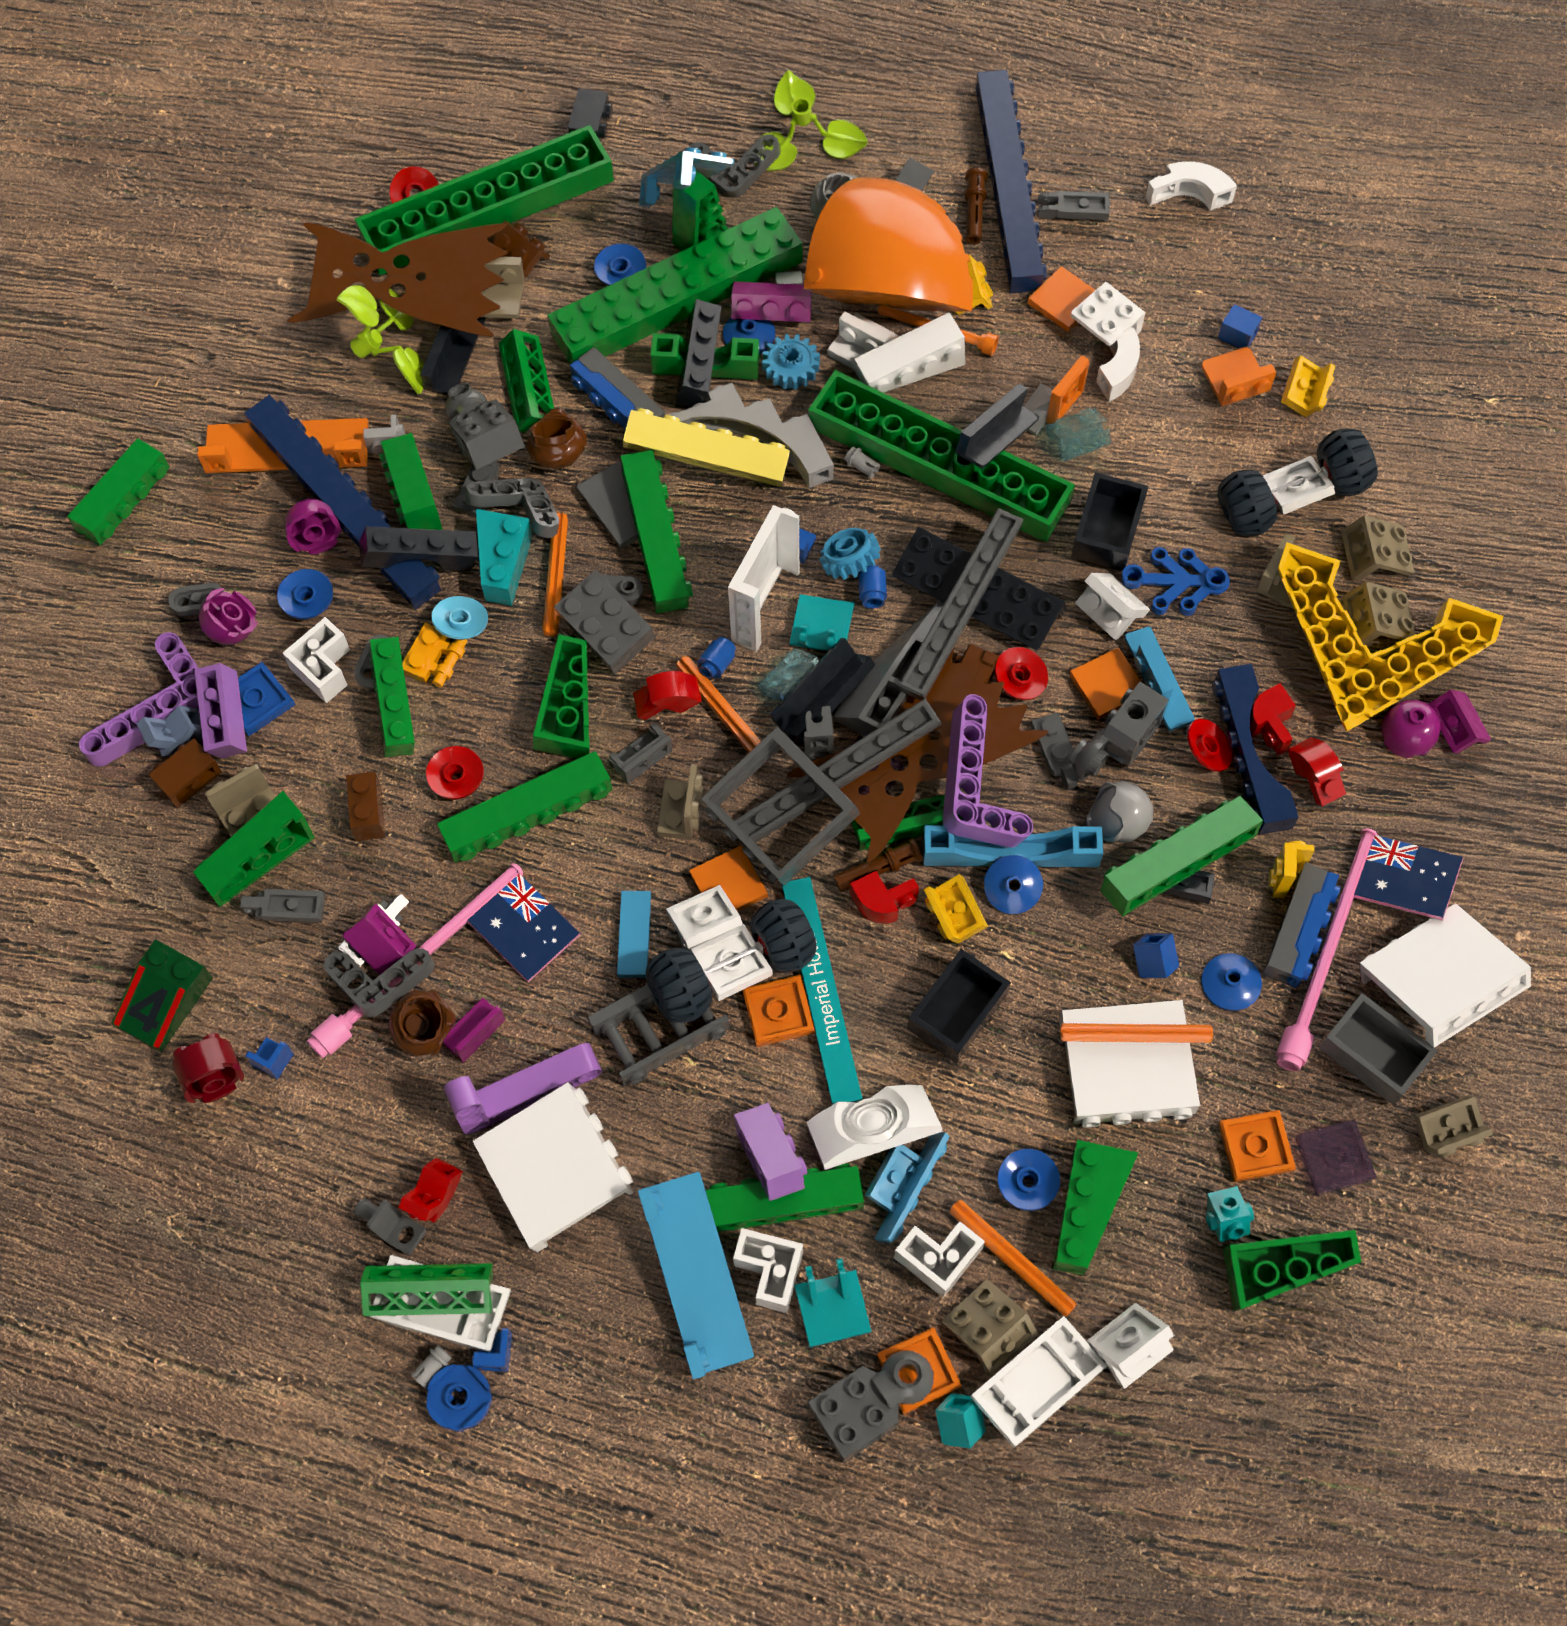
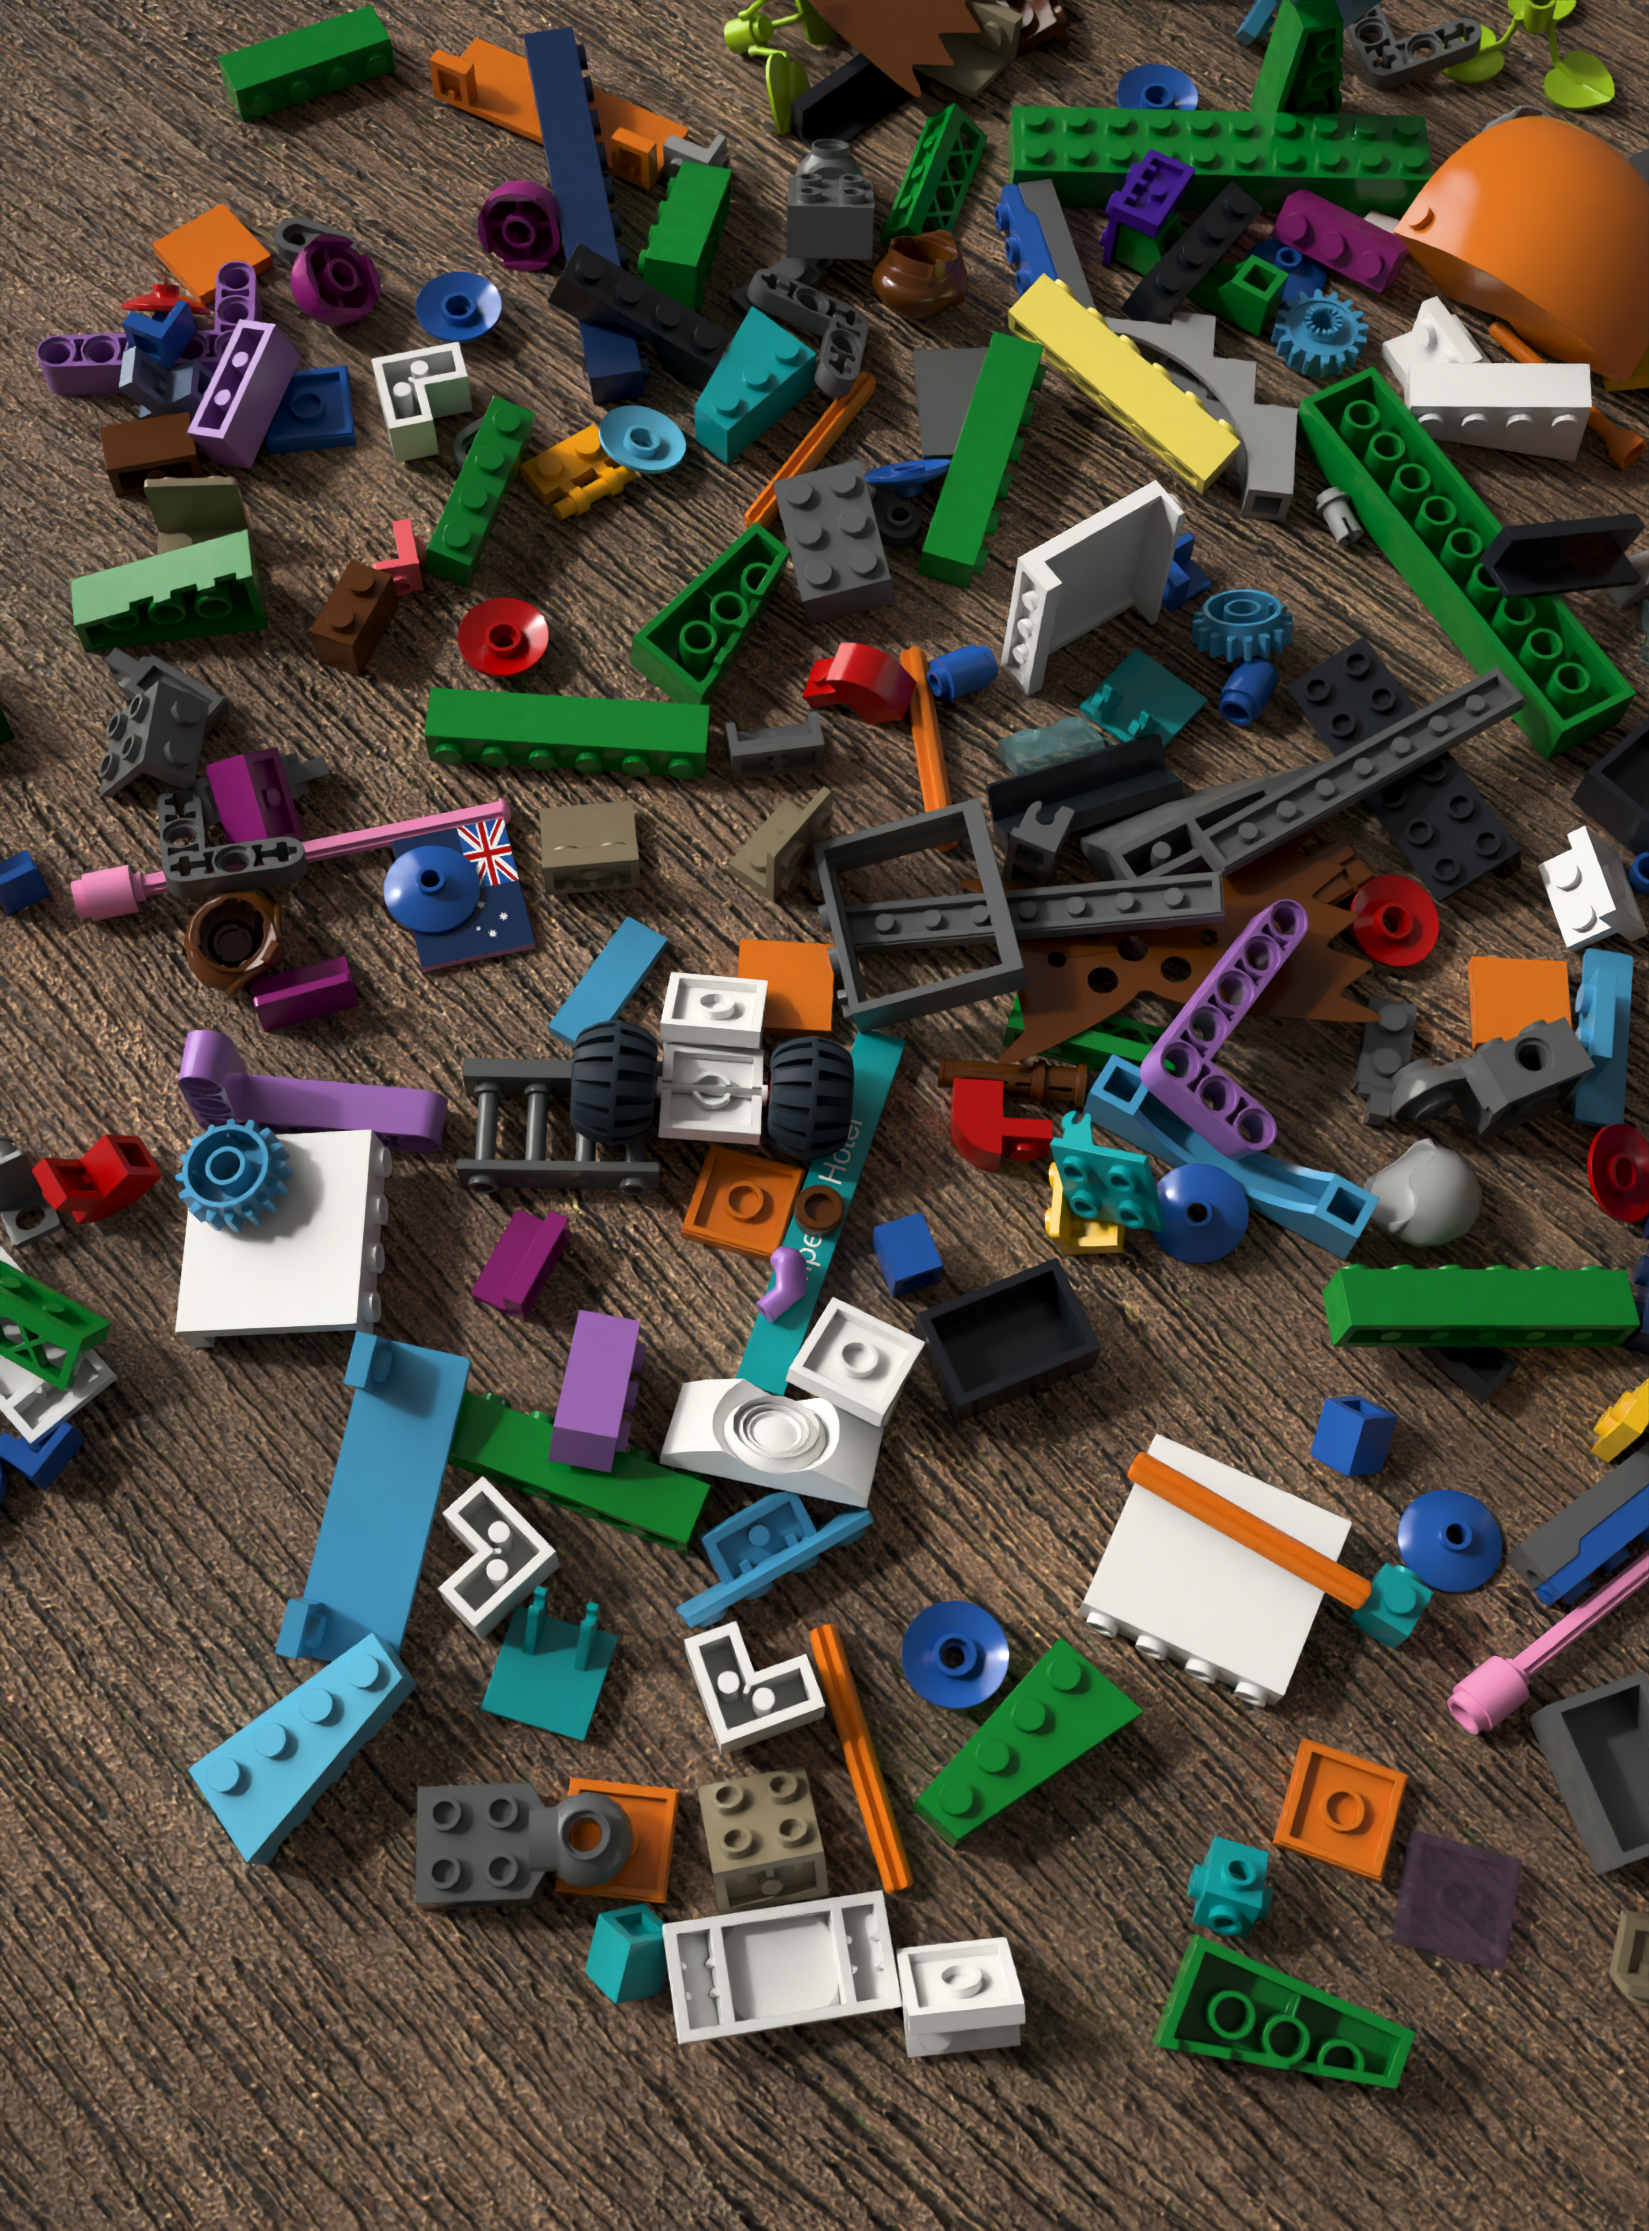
camera: 25 degrees right, 0 degrees up
none -> dark grey bracket [98,681,209,798]
none -> red dish [121,284,211,315]
none -> blue panel [122,300,197,369]
none -> orange tile [152,203,274,305]
none -> dark azure gear [175,1118,293,1232]
none -> medium azure wedge [188,1632,417,1866]
none -> coral bracket [373,519,426,596]
none -> blue dish [384,845,480,934]
none -> magenta panel [471,1210,571,1322]
none -> dark tan bracket [539,801,641,896]
none -> medium lavender arm [756,1246,807,1323]
none -> white bracket [785,1297,925,1427]
none -> reddish brown tile [794,1185,845,1238]
none -> blue dish [864,459,951,498]
none -> blue panel [872,1213,943,1298]
none -> teal plate [1050,1111,1166,1233]
none -> dark purple bracket [1100,149,1196,267]
none -> teal brick [1347,1563,1434,1650]

